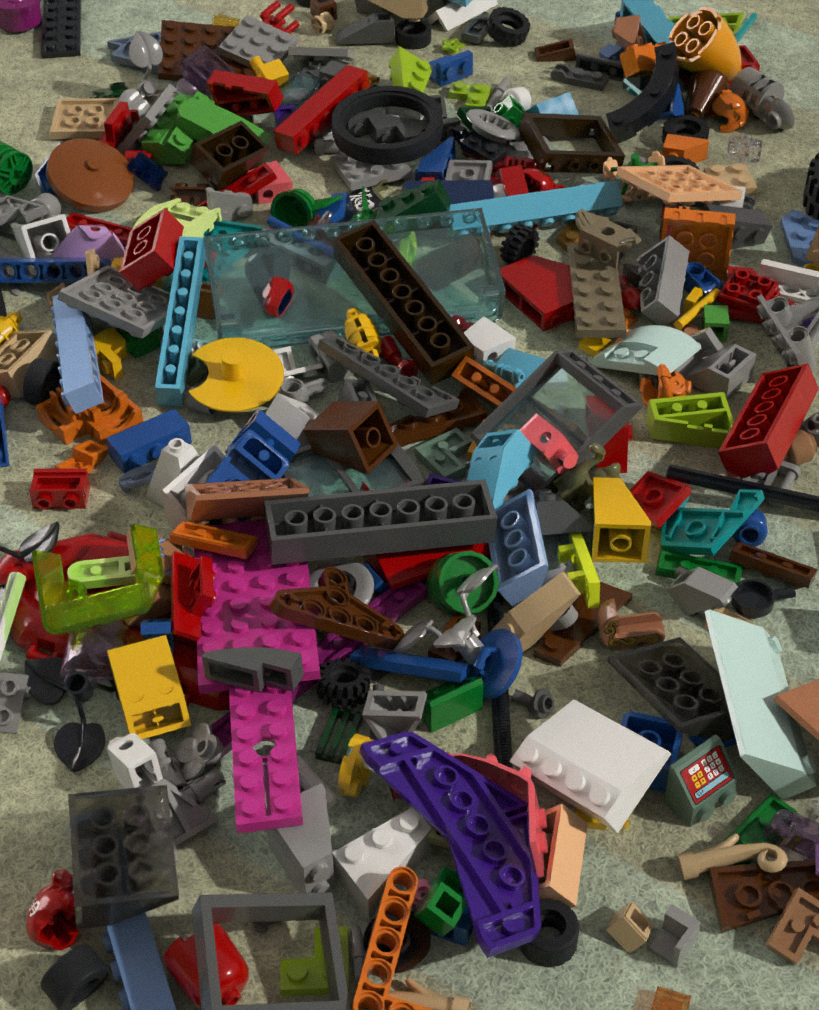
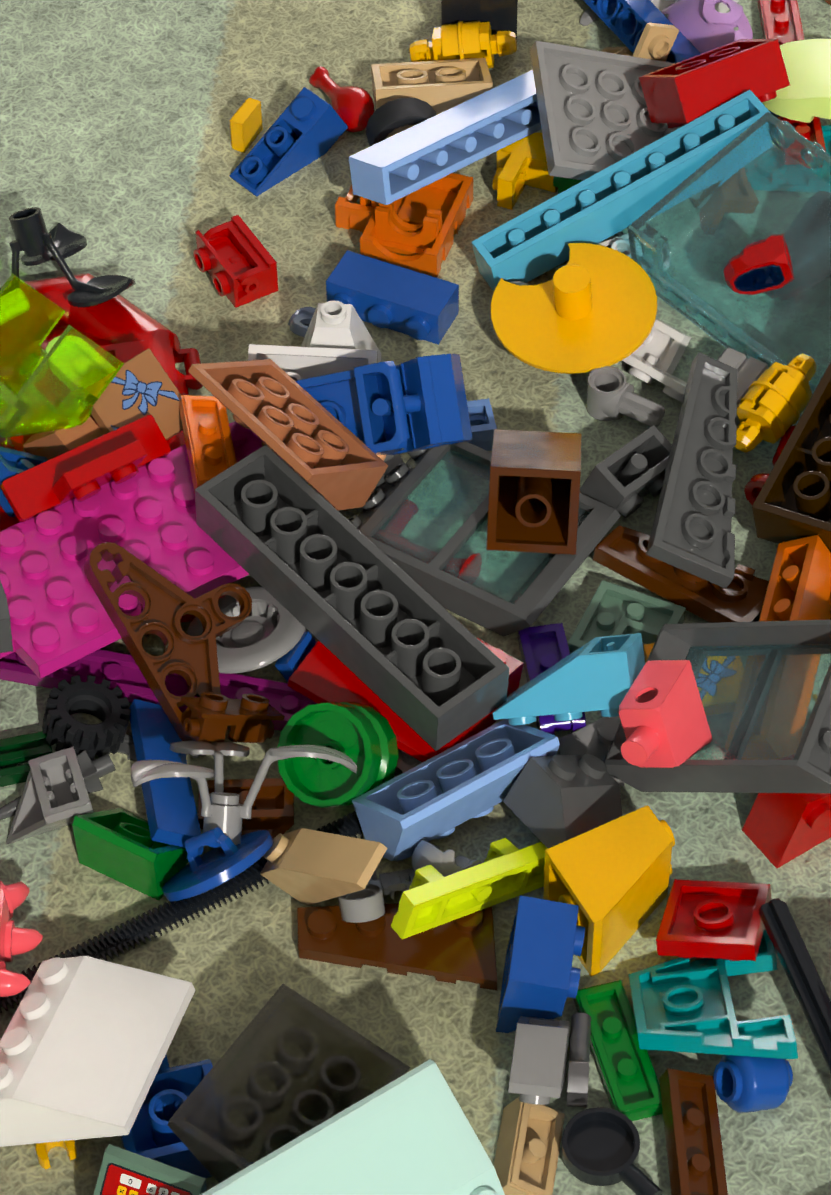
camera: 60 degrees right, 5 degrees up
orange slope [55,440,109,474] -> none
white slope [265,393,320,447] -> none
dark grey plate [511,689,554,718] -> none
olive animal [552,443,621,512] -> none
nougat animal [596,598,666,650] -> none
none -> reddish brown hinge [181,692,285,743]
none -> blue slope [496,895,585,1033]

